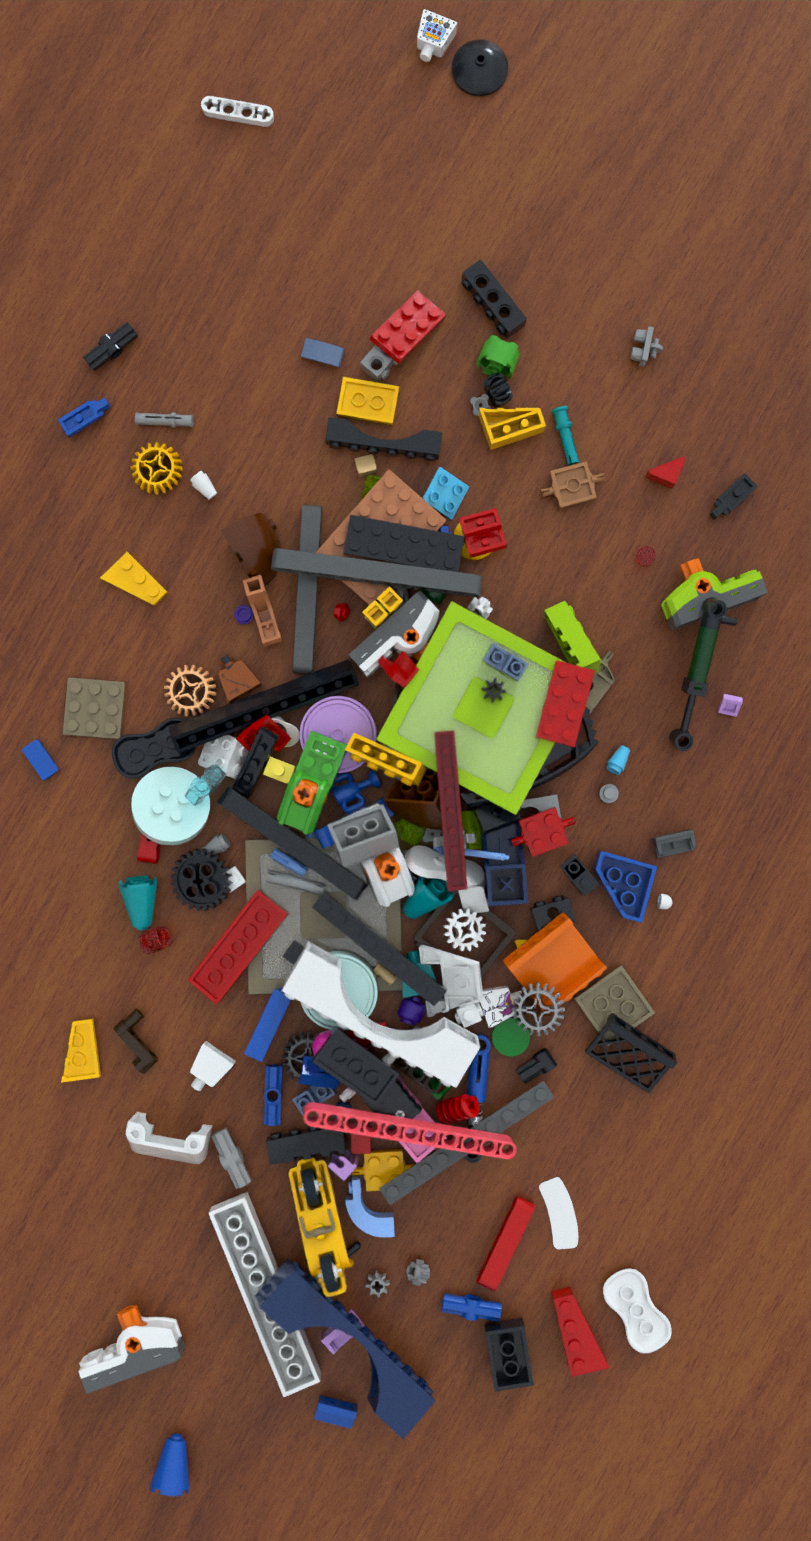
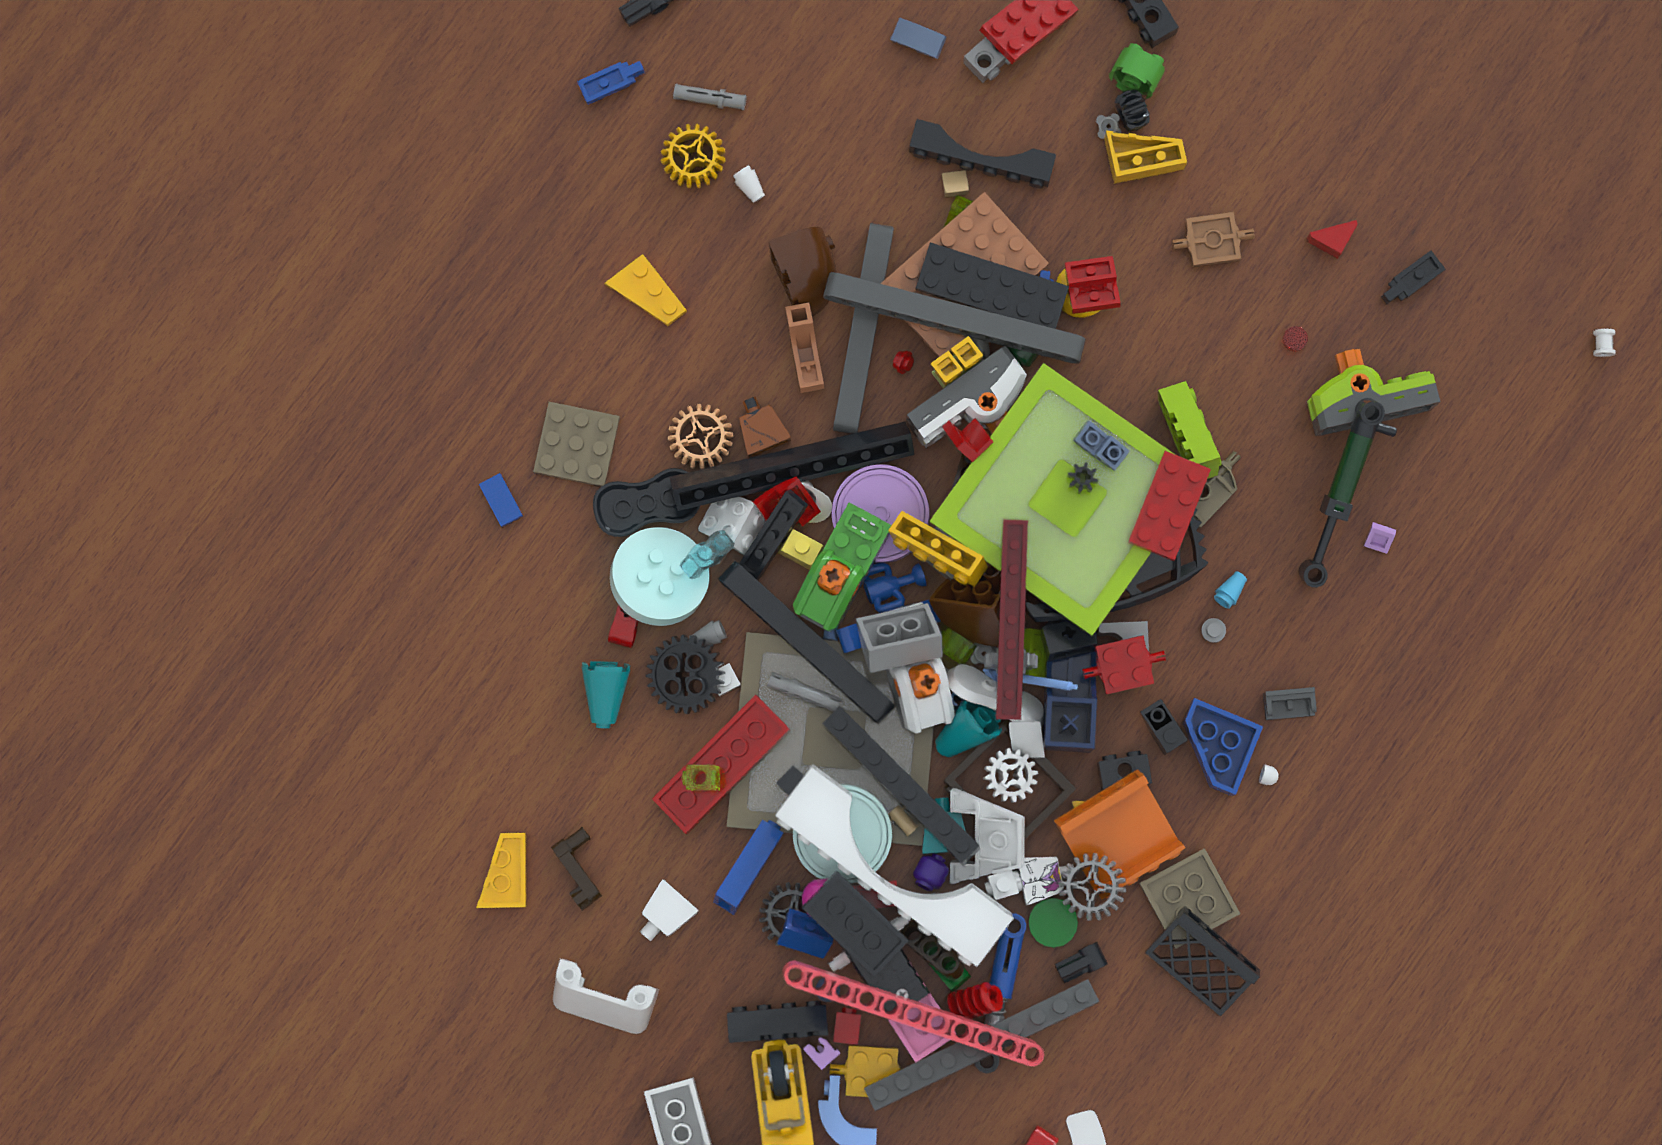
camera: 10 degrees right, 5 degrees down
clear red gear [138,926,173,954] -> none
light grey piece [211,1128,252,1189] -> none
dark purple plate [234,605,254,624] -> none
blue piece [264,1064,283,1126] -> none
medium blue axle [270,848,308,877] -> none
sand blue slope [292,1086,337,1116] -> none
yellow plate [337,377,399,425] -> none
medium azure hinge [422,467,470,520] -> none
white gear [467,597,493,619] -> none
teal pin [551,406,579,466] -> none
light grey hips [630,326,663,367] -> none
none -> clear neon green brick [682,765,720,791]

